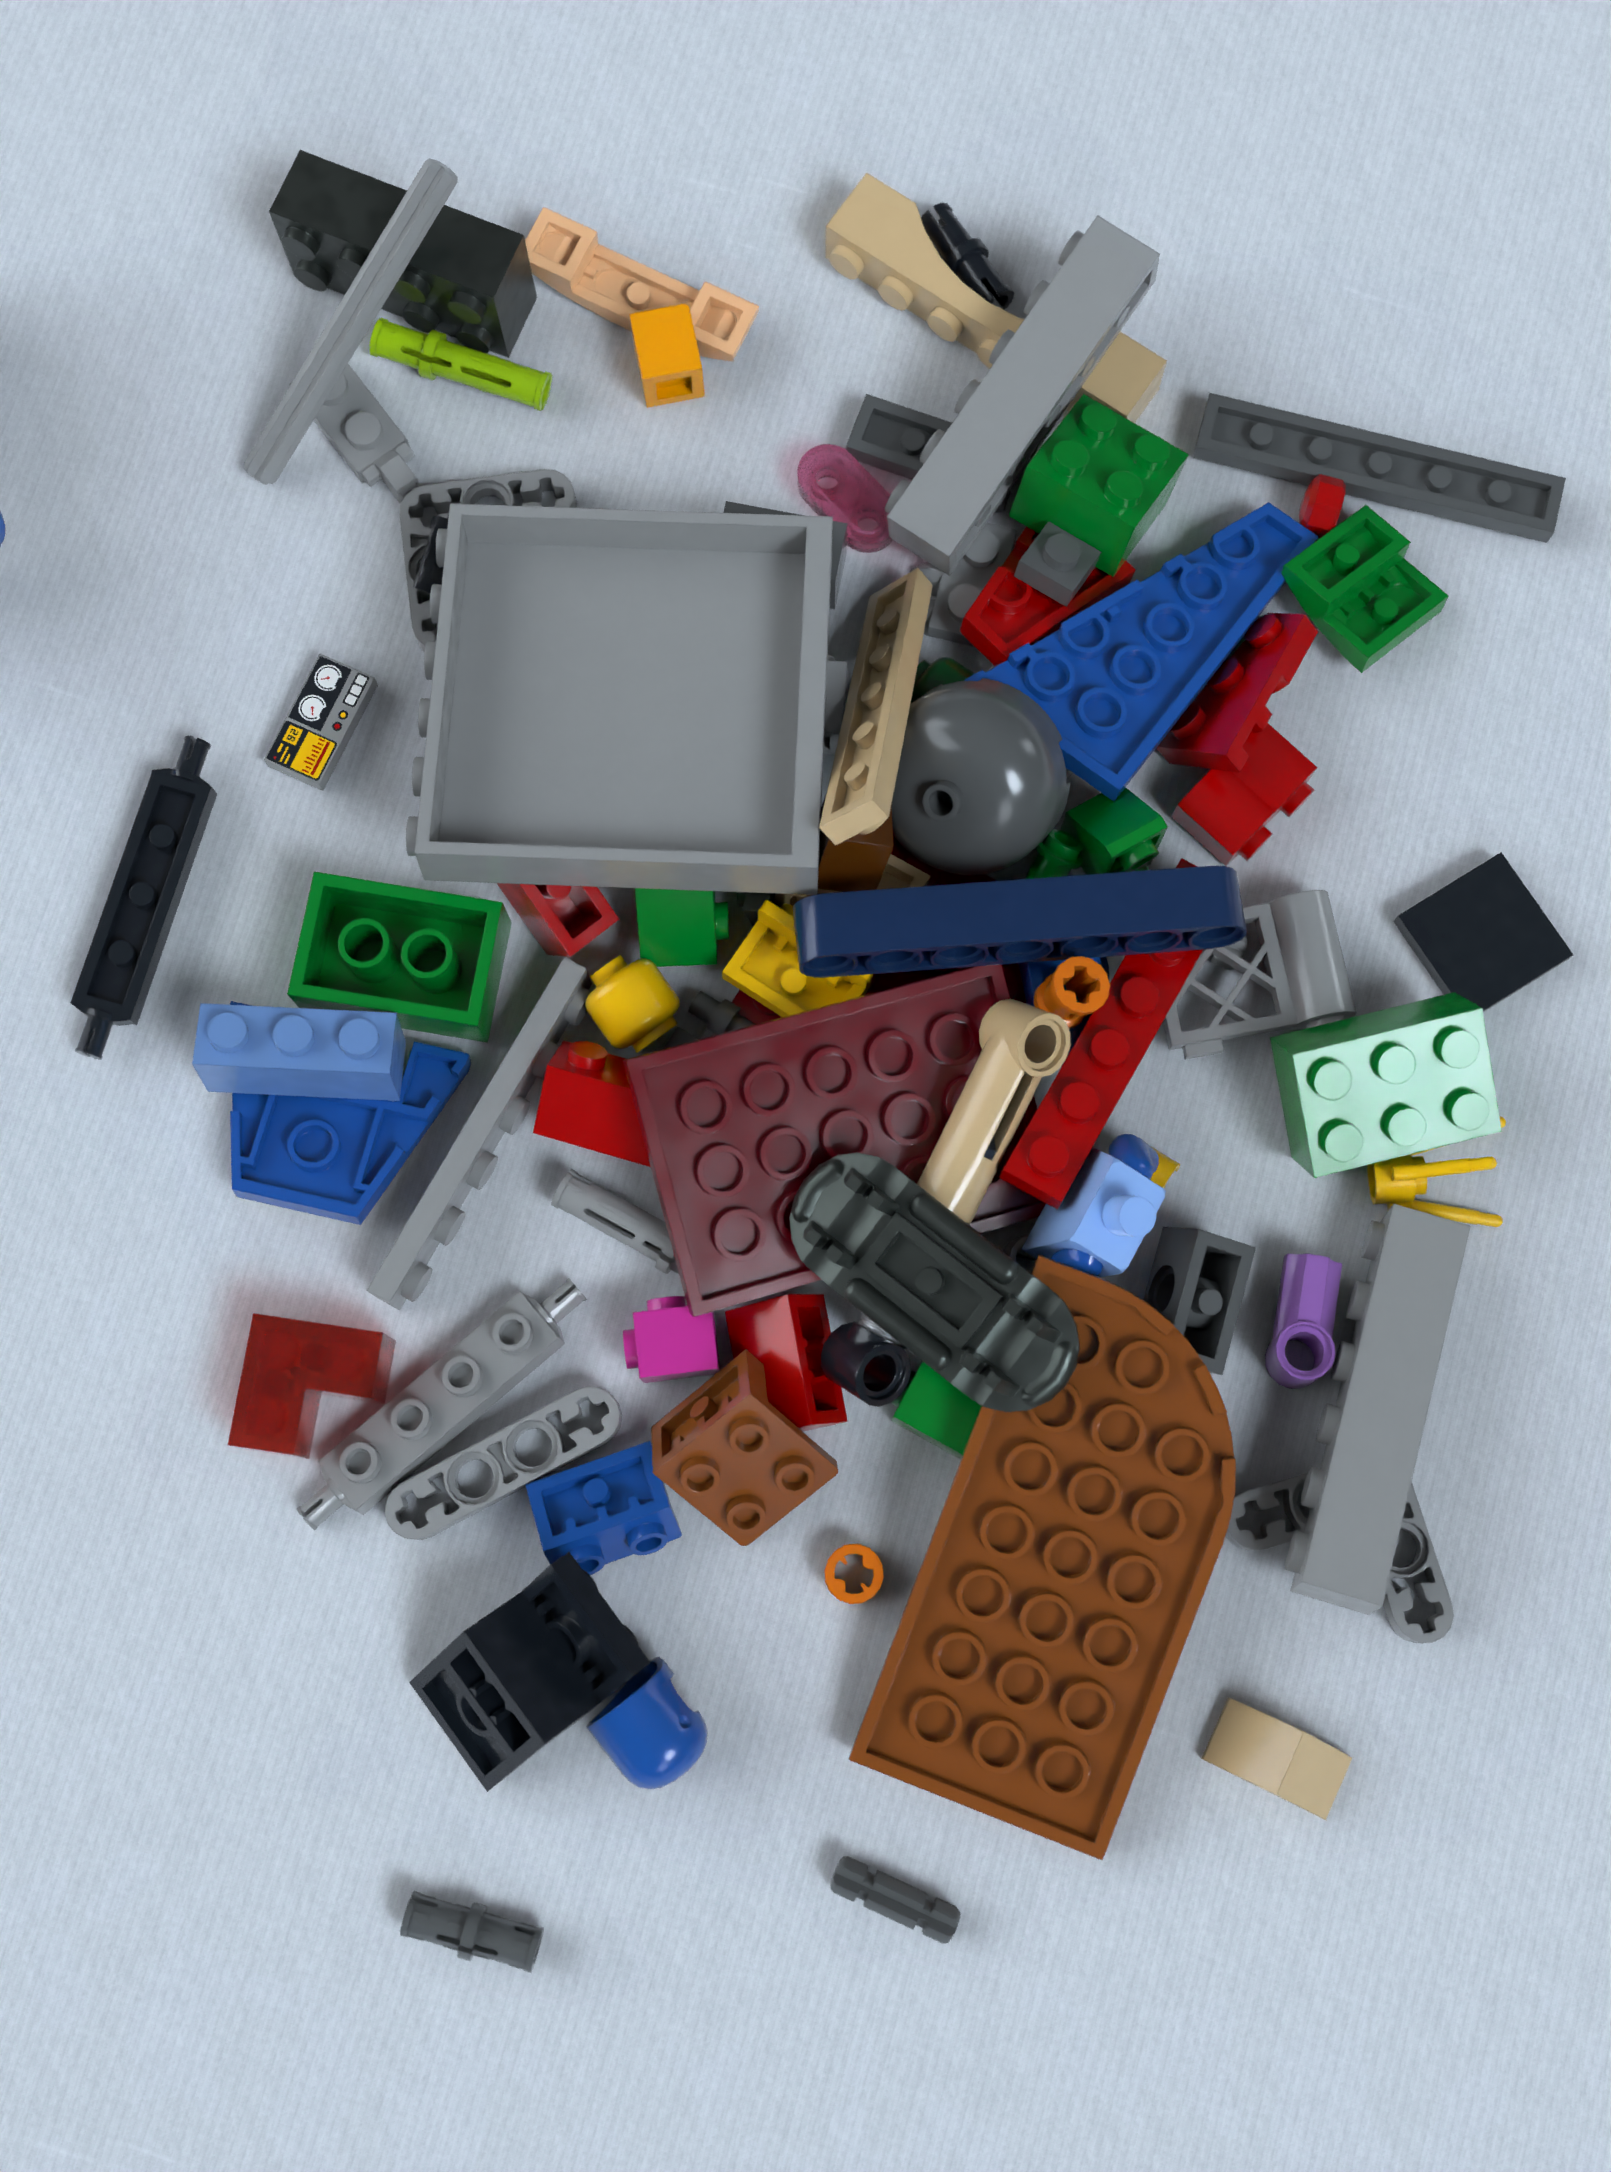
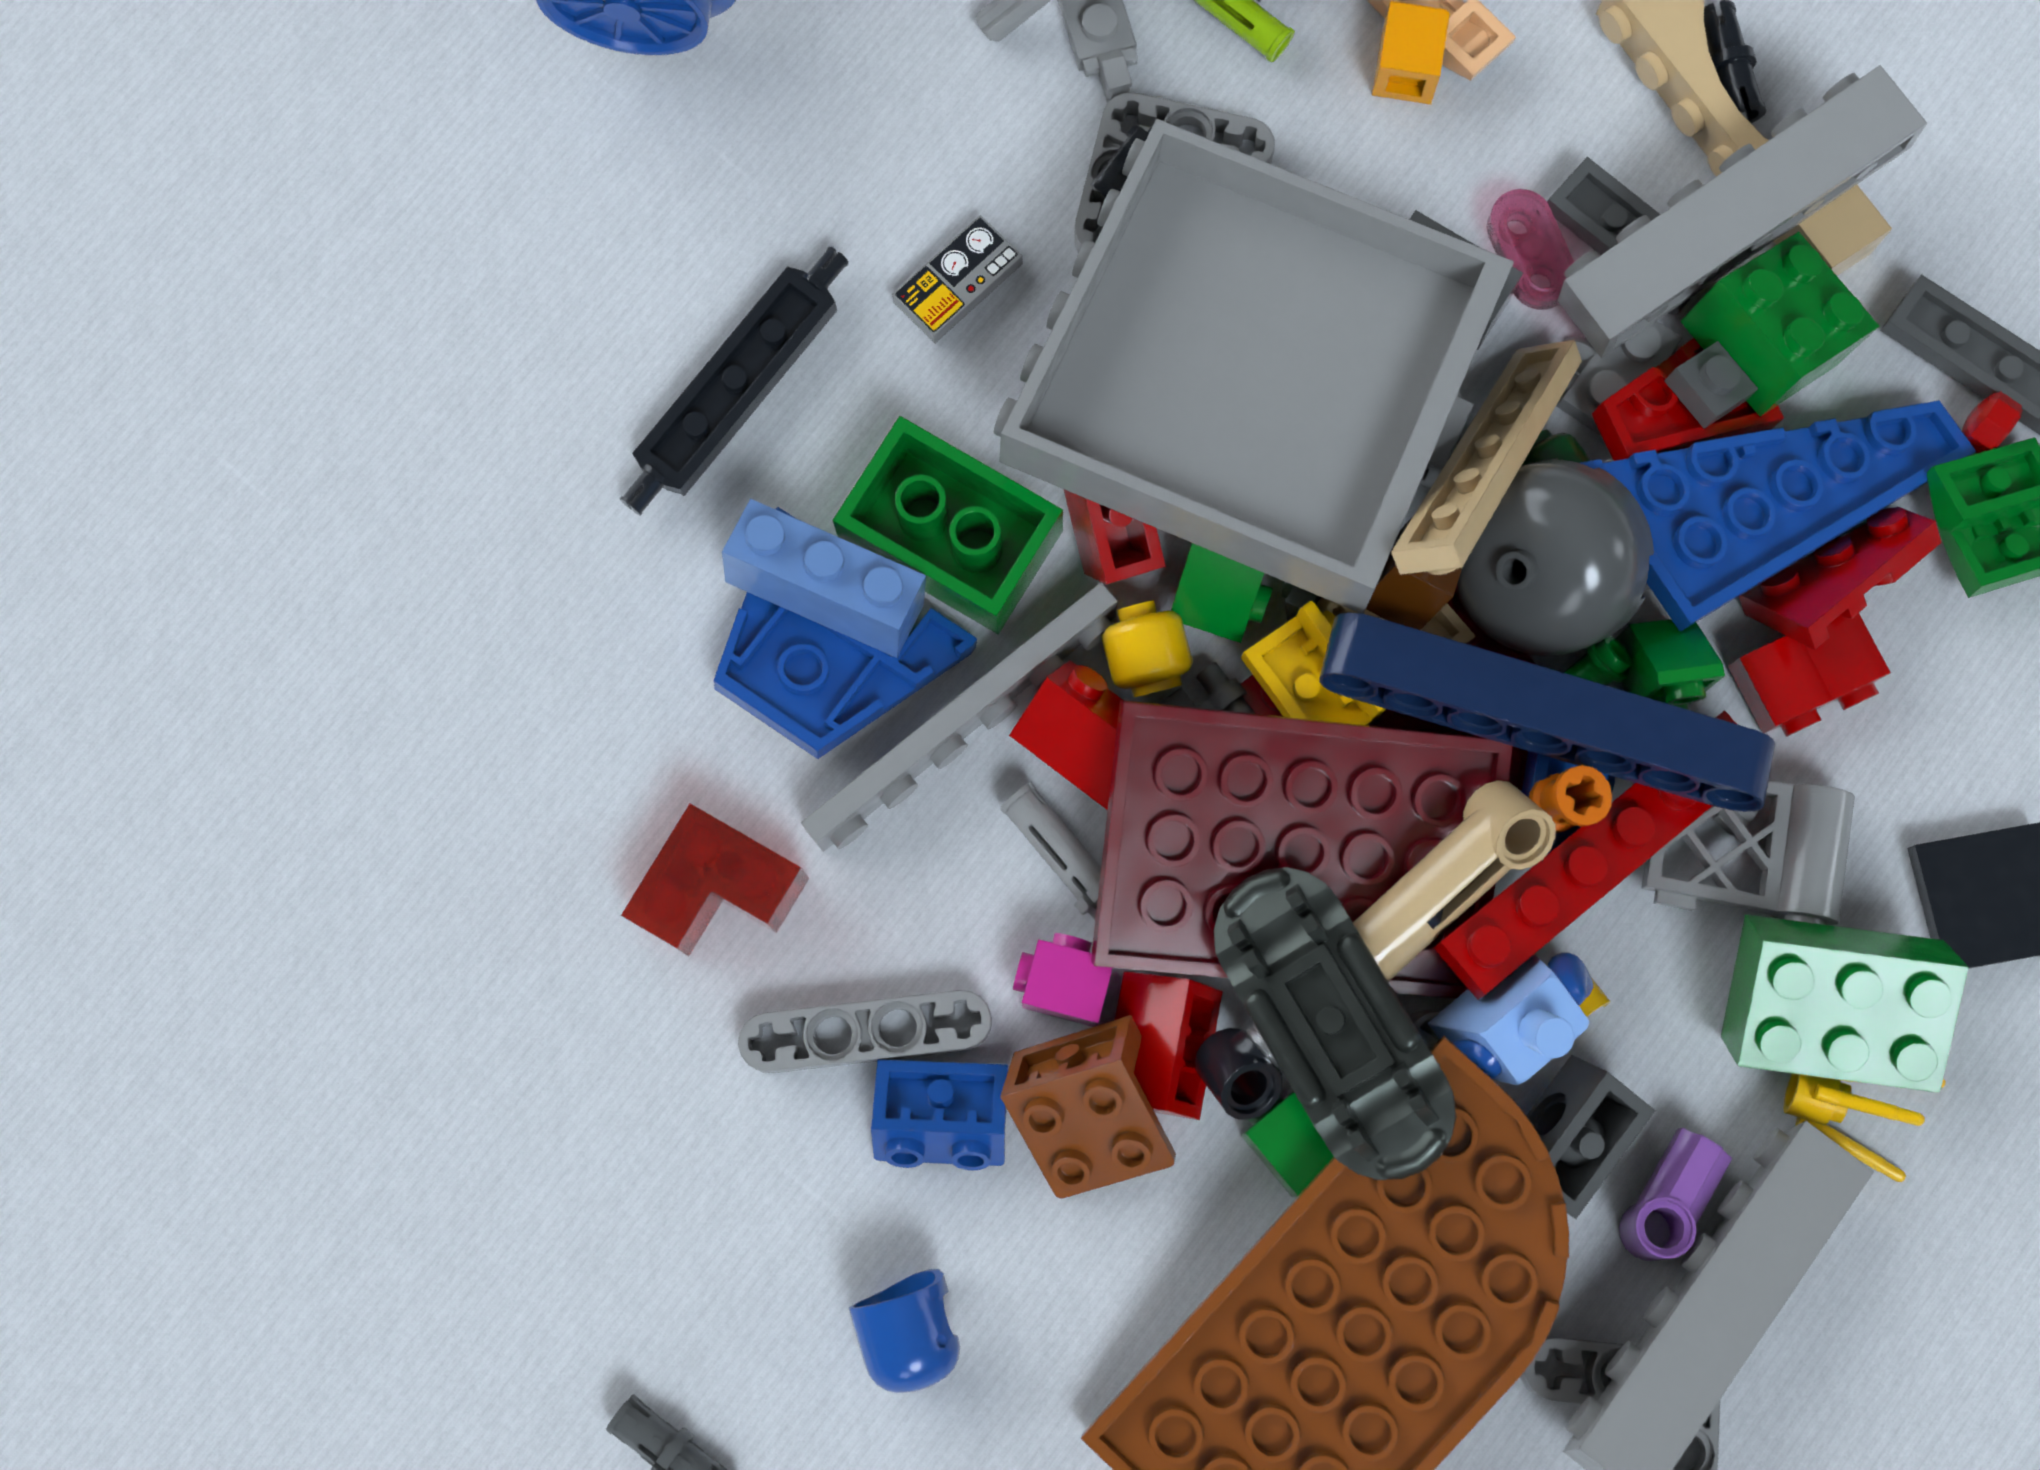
camera: 25 degrees right, 0 degrees up
light grey plate [297,1279,587,1530] -> none
black bracket [409,1552,651,1792] -> none
orange bush [824,1544,884,1604] -> none

